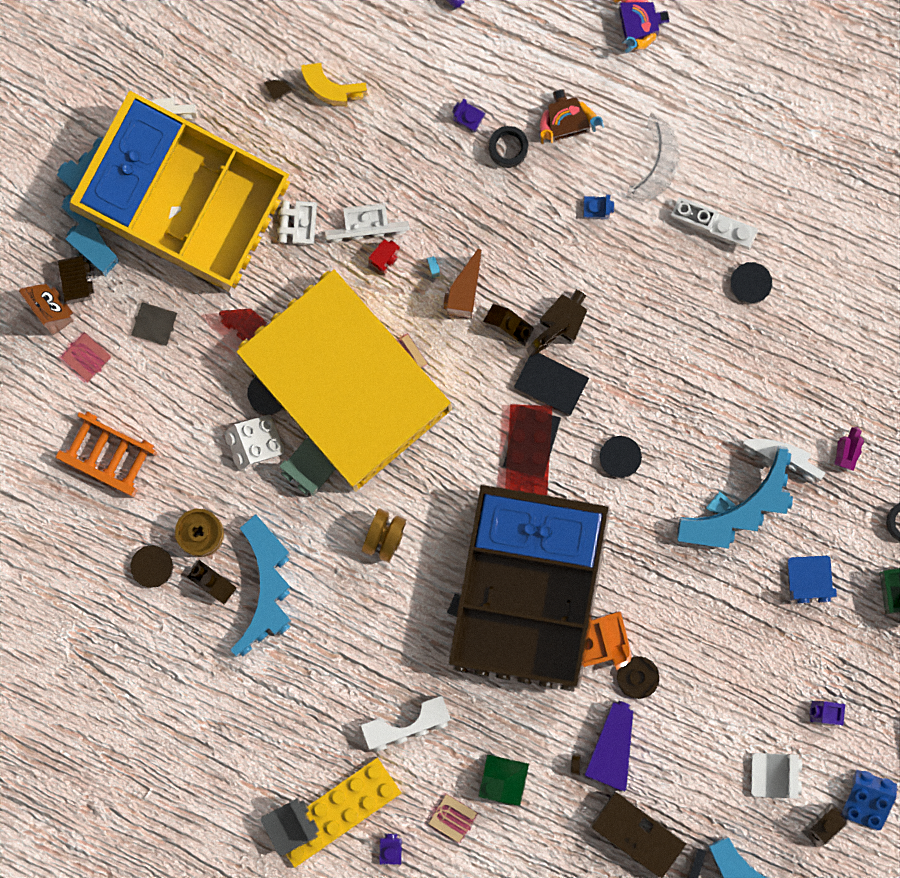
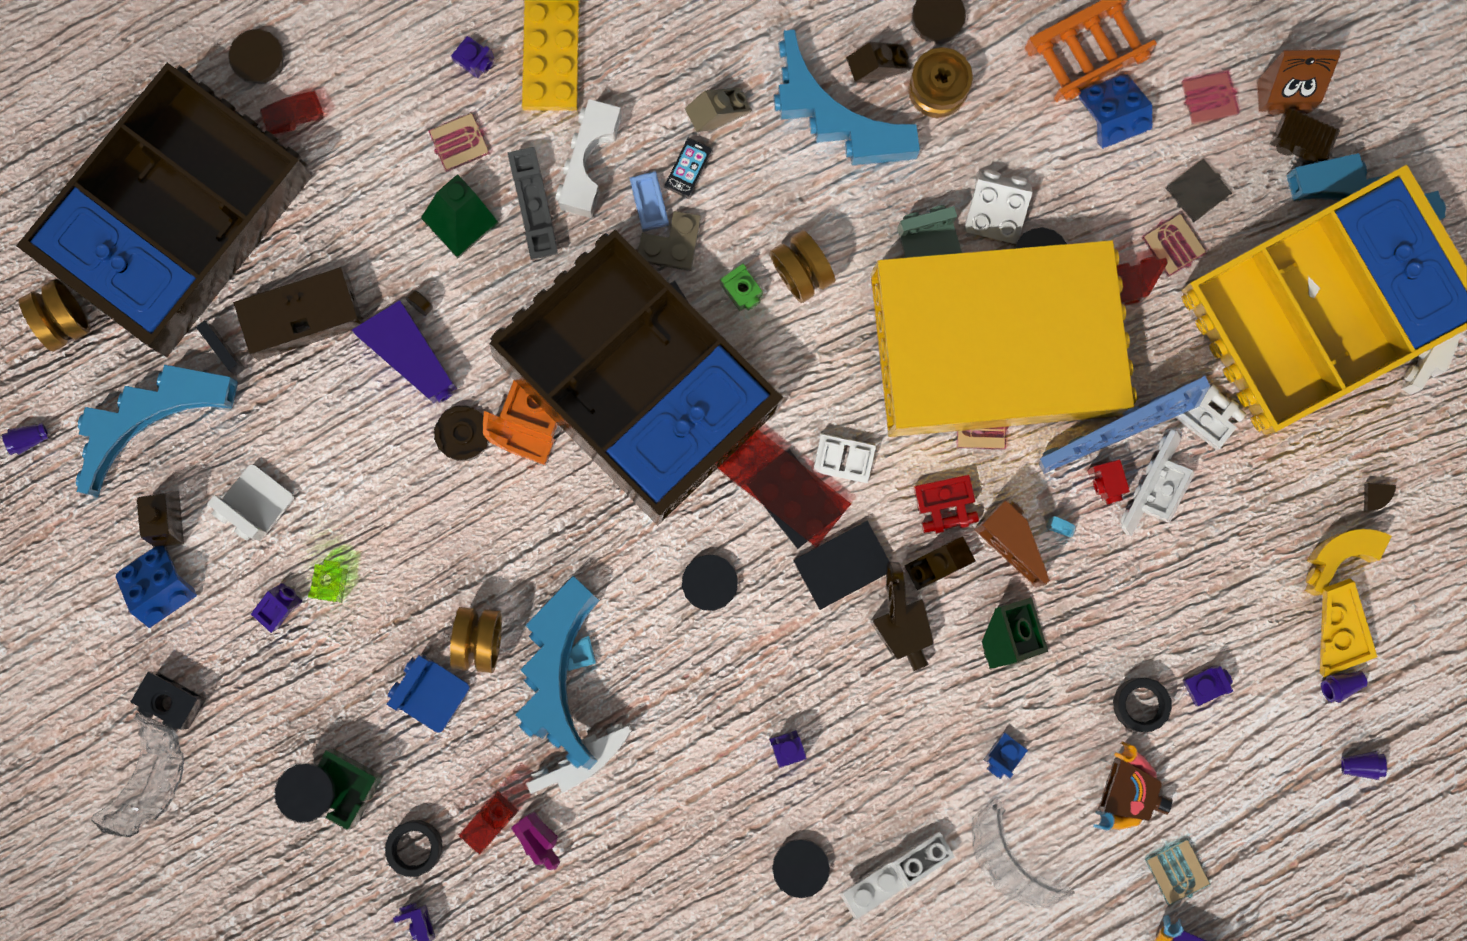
camera: 125 degrees right, 0 degrees up
none -> clear neon green brick [308,560,348,603]
none -> pearl gold wheel [450,607,502,673]
none -> clear red slope [458,791,519,855]
none -> dark grey slope [507,147,558,260]
none -> light blue tile [629,171,669,232]
none -> dark tan plate [638,211,701,271]
none -> tile [664,138,713,199]
none -> dark tan slope [685,87,752,132]
none -> bright green brick [720,264,763,312]
none -> dark purple brick [769,730,807,768]
none -> white piece [813,432,876,483]
none -> red plate [913,475,979,534]
none -> dark green slope [982,597,1048,669]
none -> medium blue wing [1039,376,1210,474]
none -> blue bracket [1079,74,1152,149]
none -> piece [1142,213,1207,277]
none -> piece [1145,838,1211,906]
none -> yellow wing [1320,578,1378,677]
none -> dark purple cone [1321,671,1368,703]

